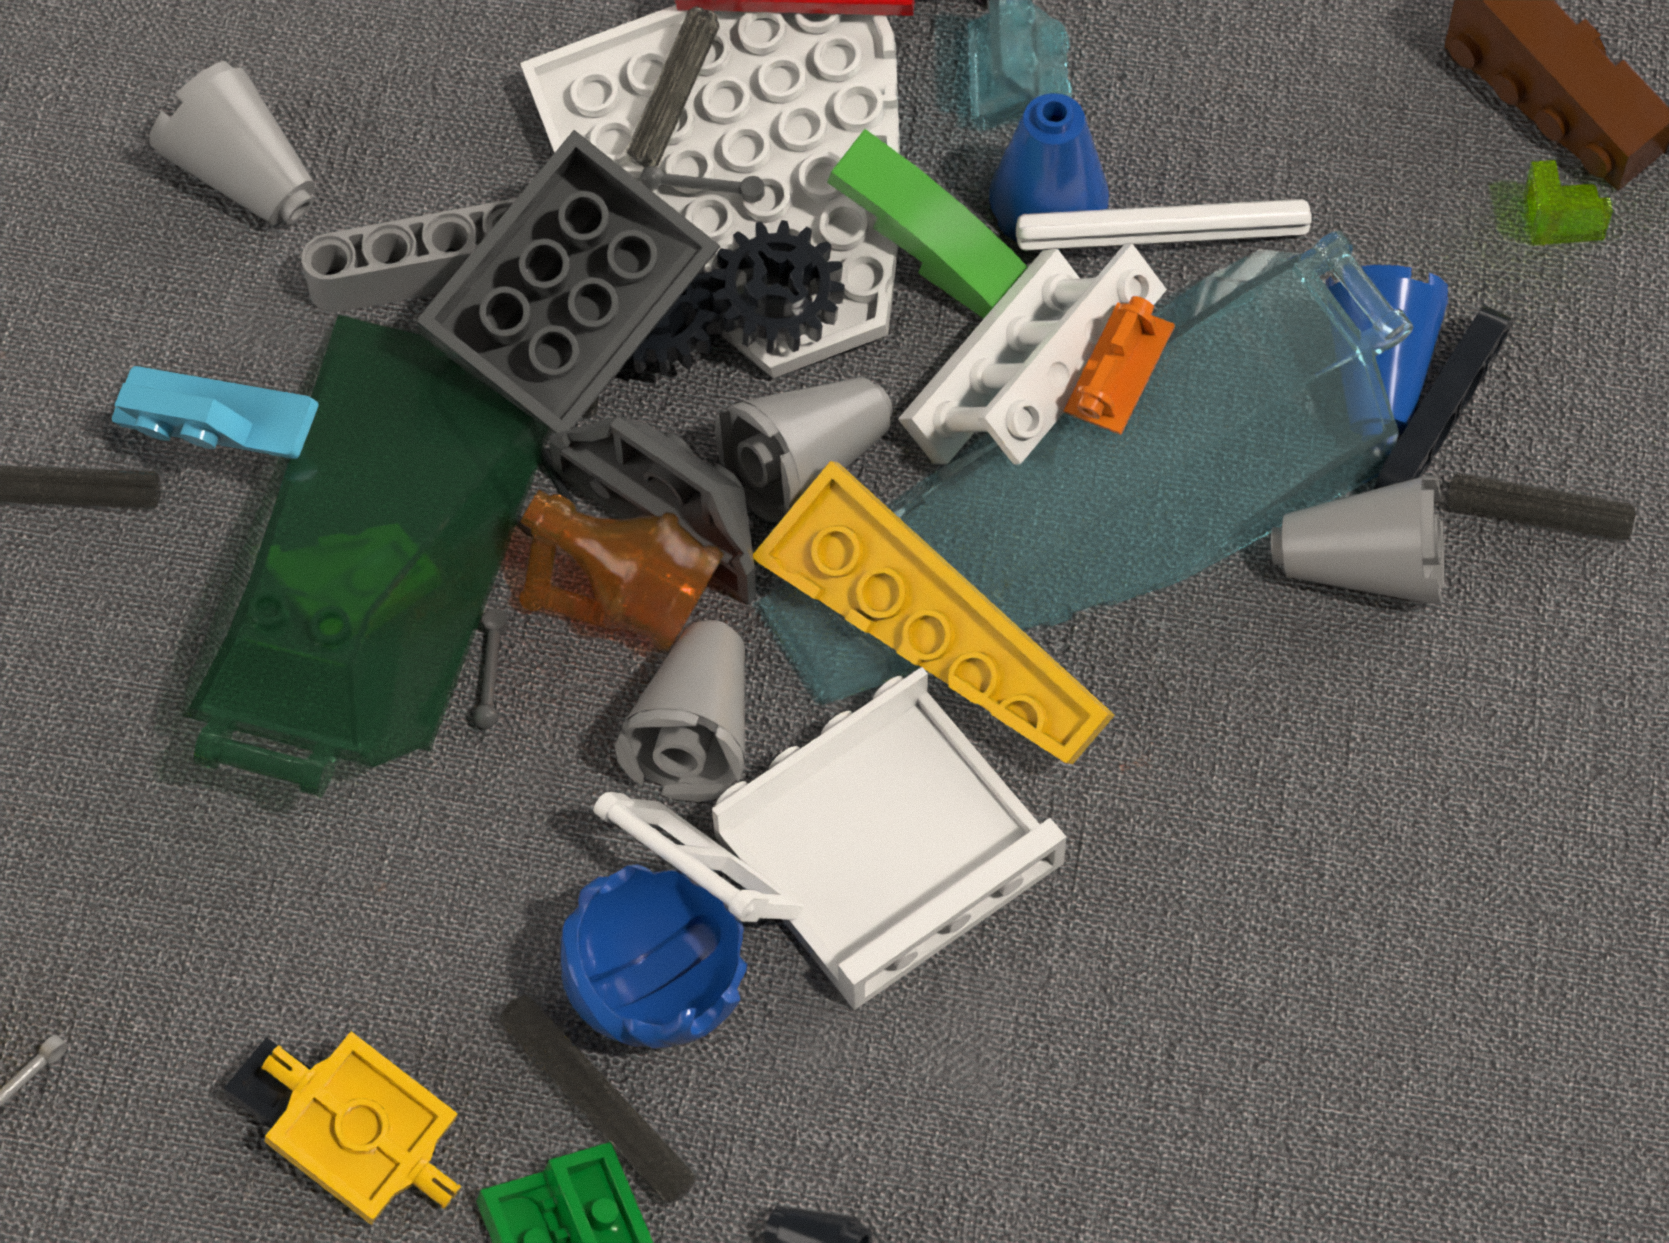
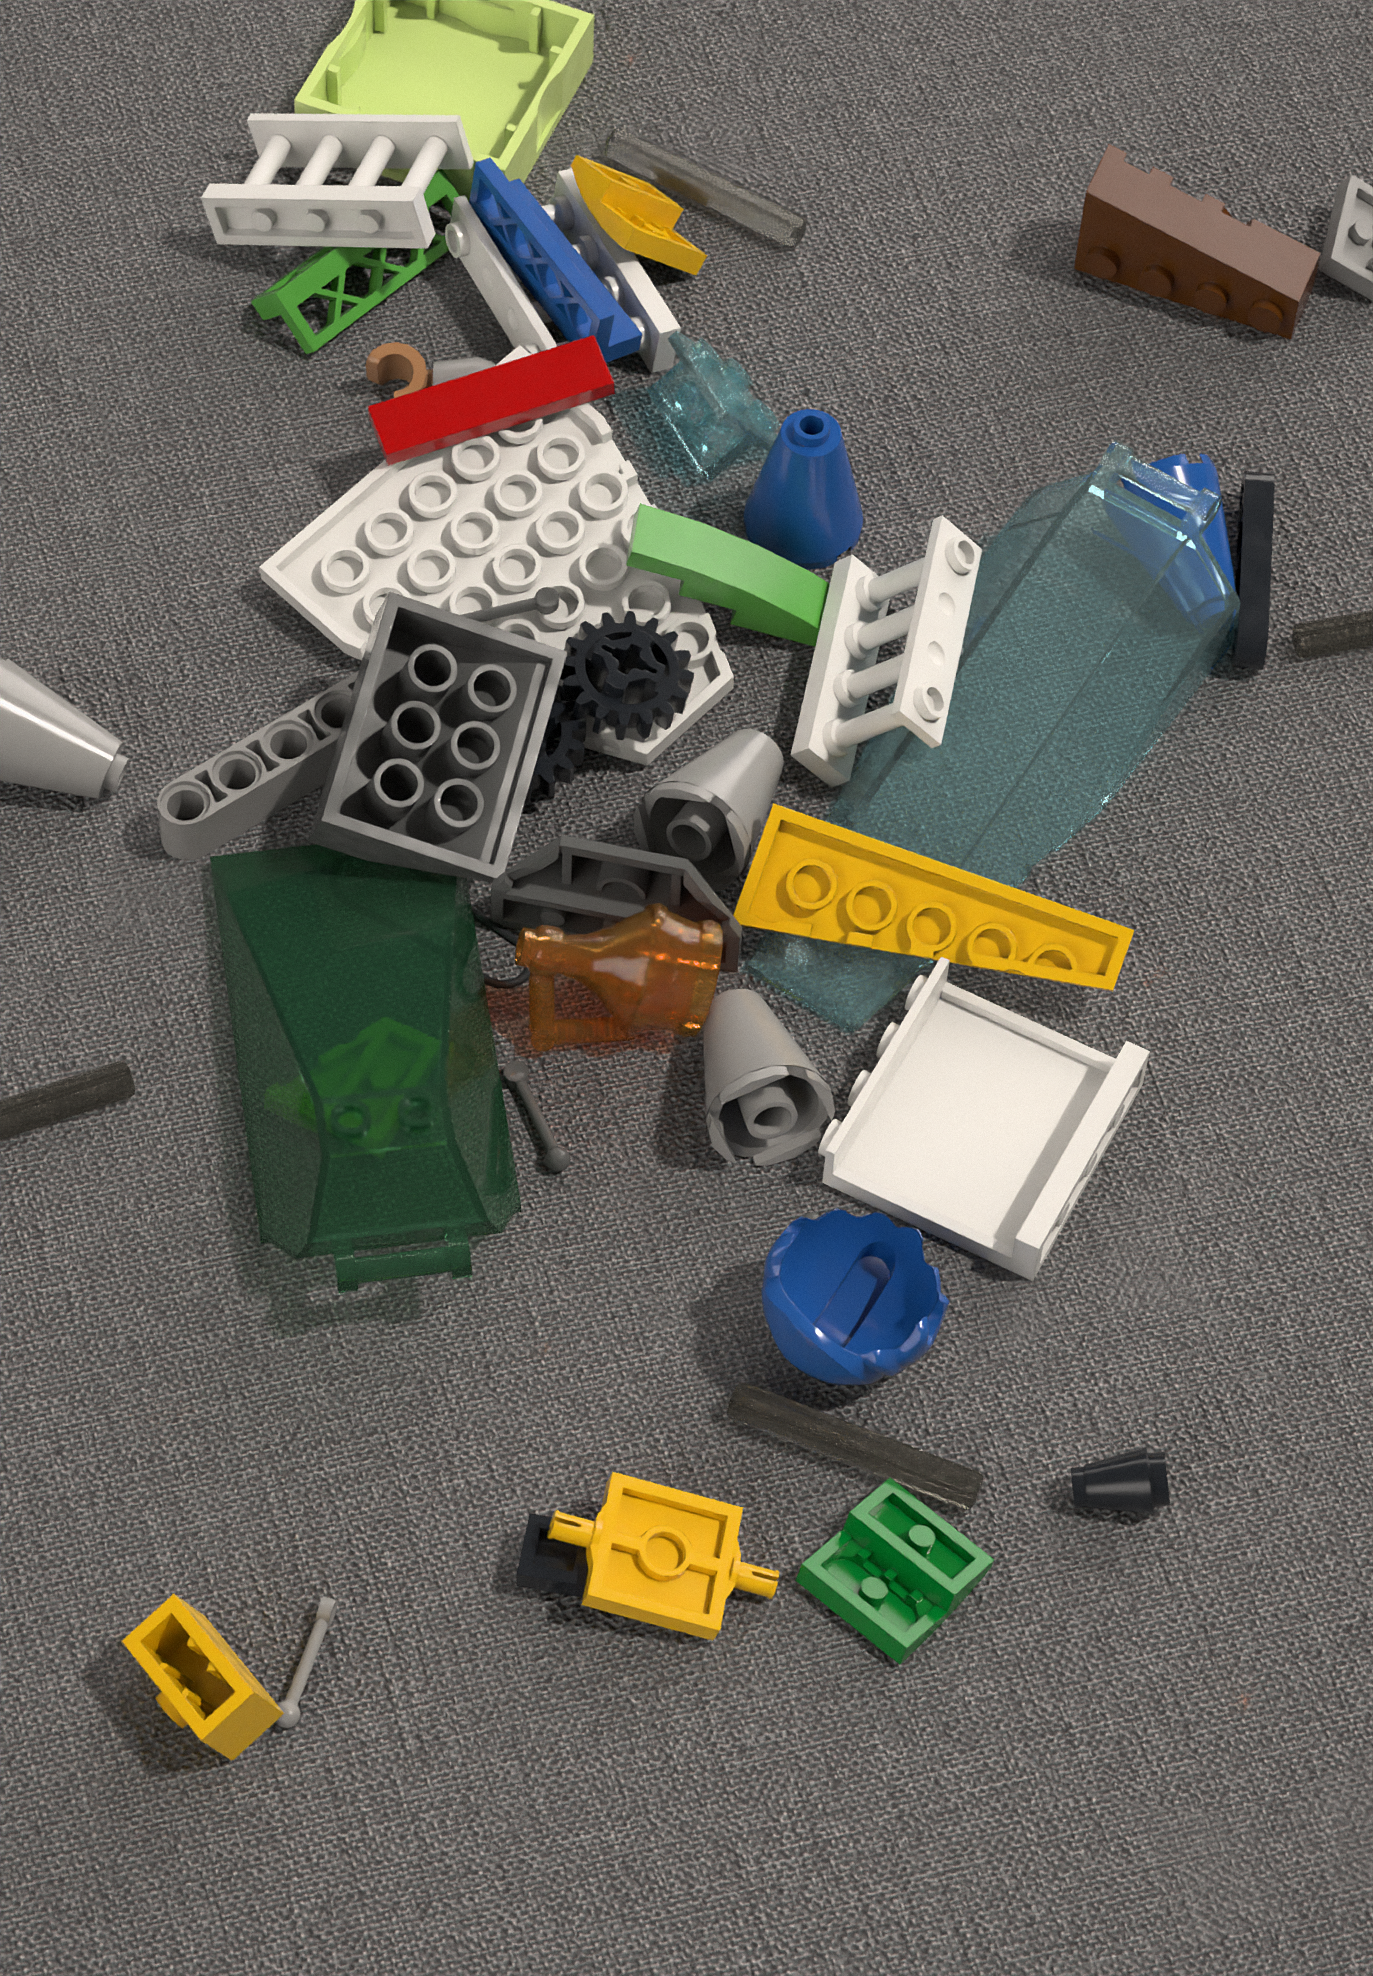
camera: 30 degrees left, 5 degrees down
medium azure bracket [112,366,318,459] -> none
white window [594,792,803,922] -> none
clear smoke axle [627,6,720,168] -> none
white axle [1016,199,1312,251] -> none
orange hinge [1063,296,1175,435] -> none
light grey cone [1271,476,1445,604] -> none
clear neon green panel [1523,160,1613,246] -> none

